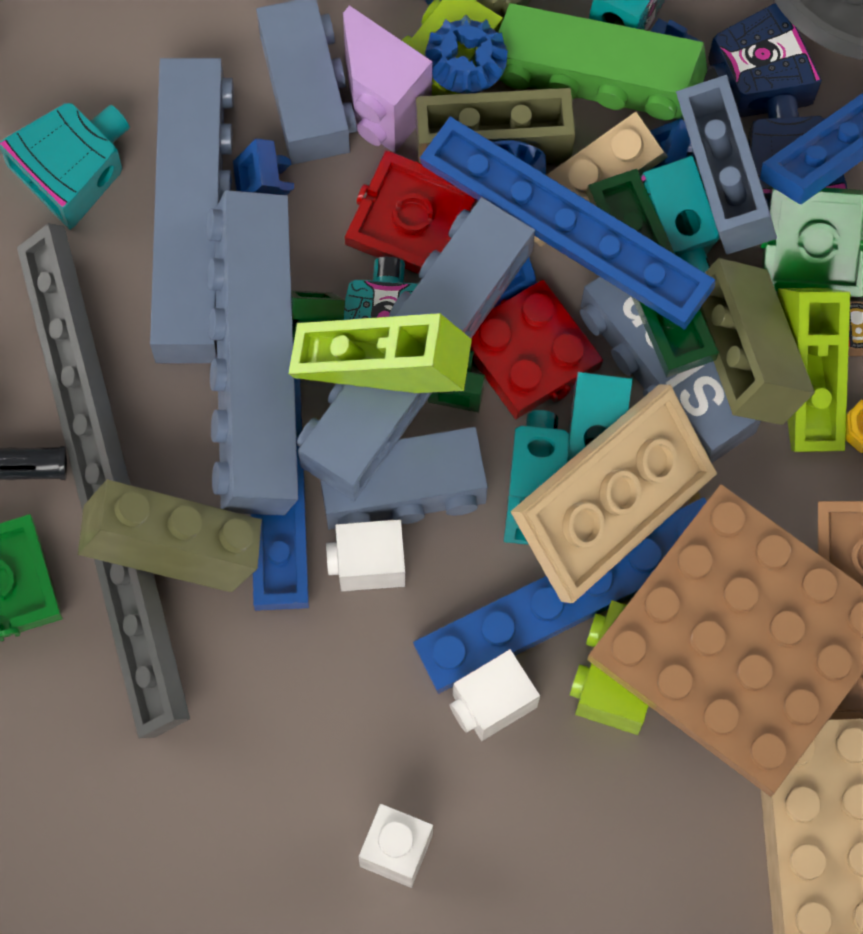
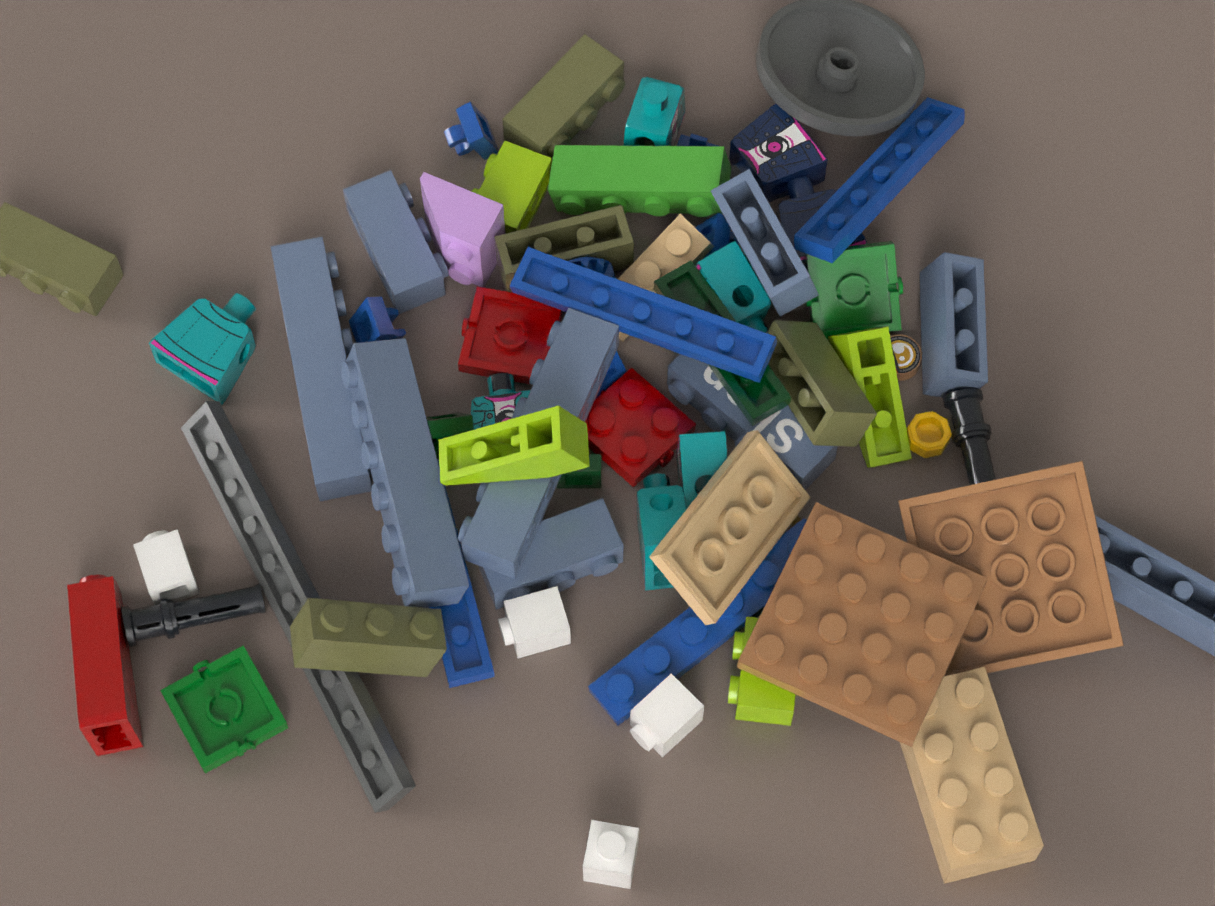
camera: 10 degrees left, 5 degrees down
blue gear [425,14,508,94] -> none

